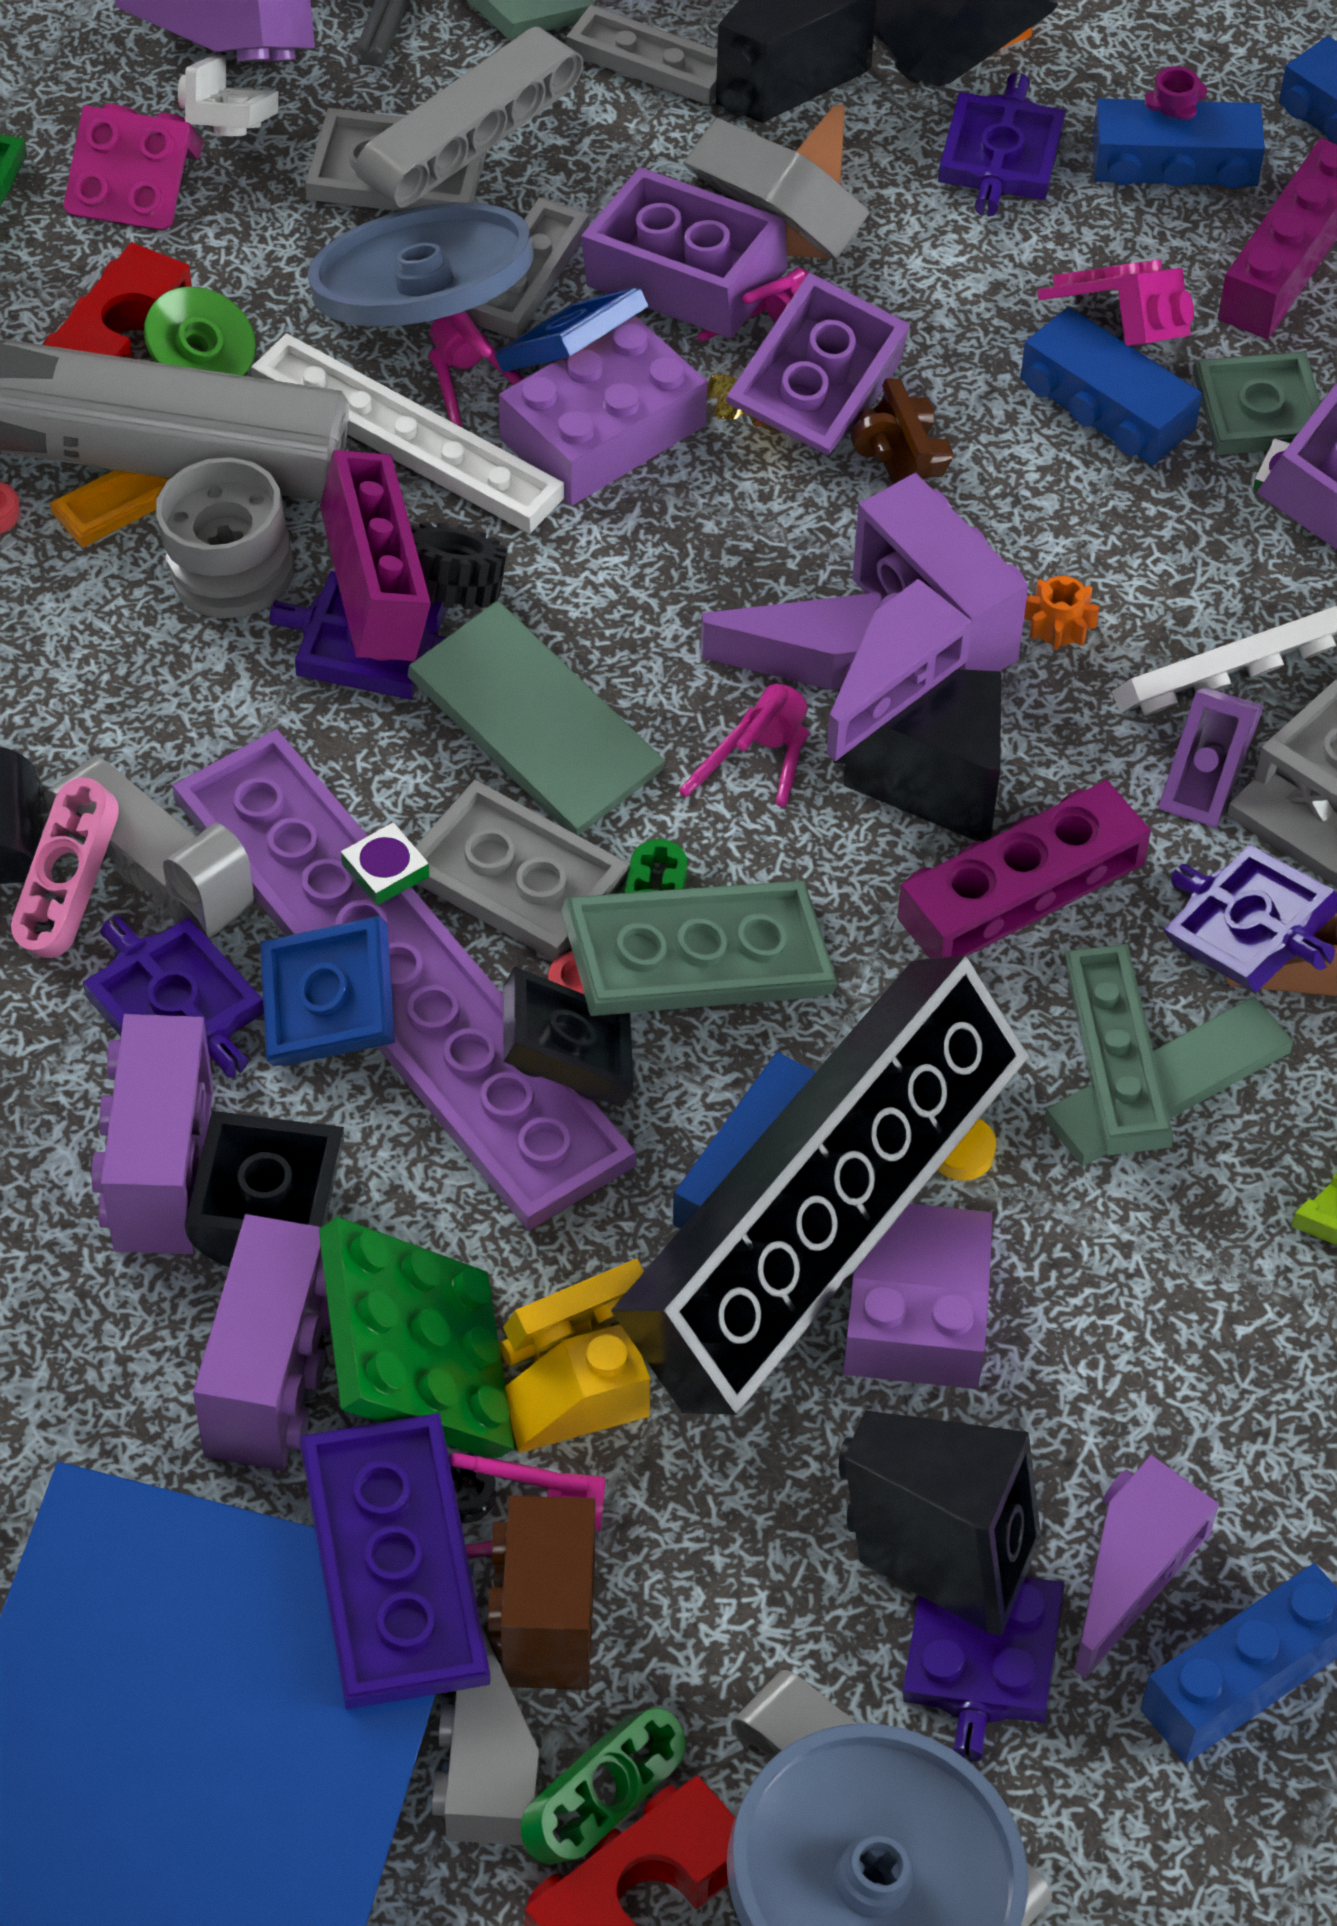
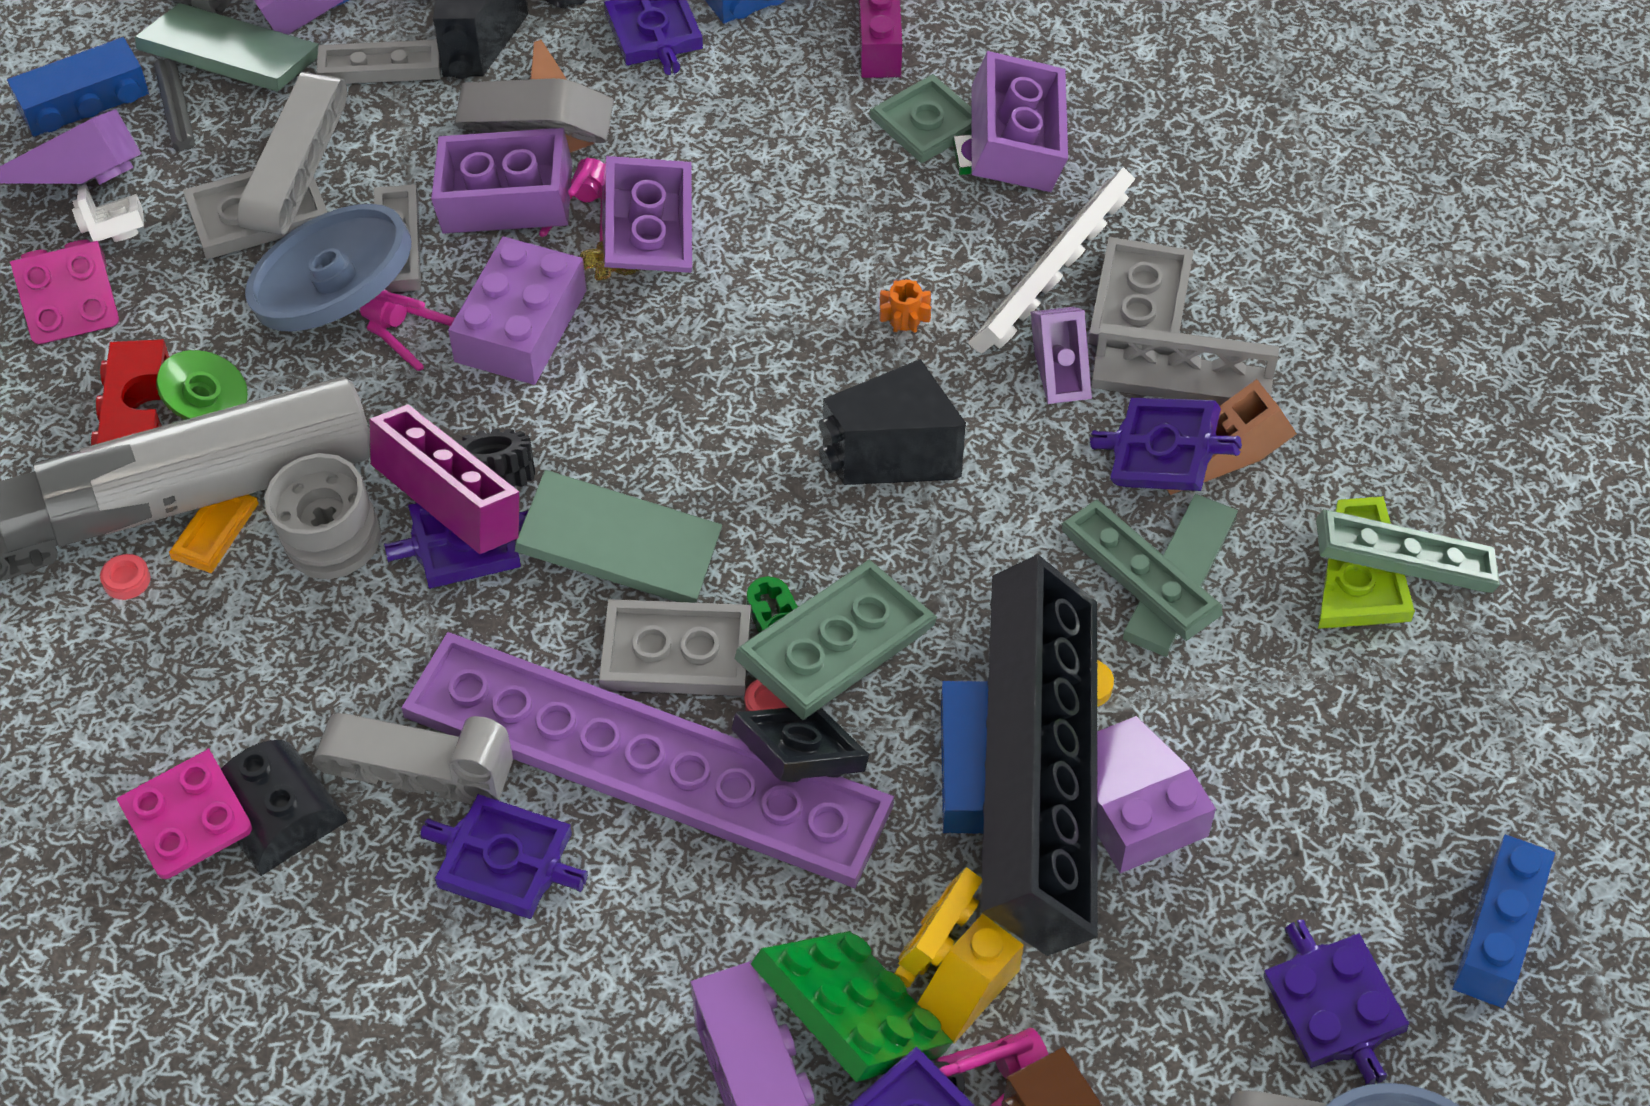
camera: 30 degrees left, 0 degrees up
bright pink beam [11,777,119,958] -> none
medium lavender brick [91,1014,214,1254] -> none
black brick [185,1111,344,1267] -> none
white plate [251,333,564,534] -> none
blue tile [260,916,395,1066] -> none
tile [341,822,429,906] -> none
blue tile [495,287,649,373] -> none
dark pink plant [679,684,809,807] -> none
medium lavender slope [701,592,882,690] -> none
medium lavender slope [827,579,972,761] -> none
black slope [838,1410,1041,1635] -> none
reddish brown hips [851,378,954,485] -> none
medium lavender brick [852,473,1028,671] -> none
magenta brick [897,779,1151,959] -> none
blue brick [1020,306,1202,466] -> none
dark pink bracket [1037,259,1194,346] -> none
medium lavender slope [1074,1455,1219,1679] -> none

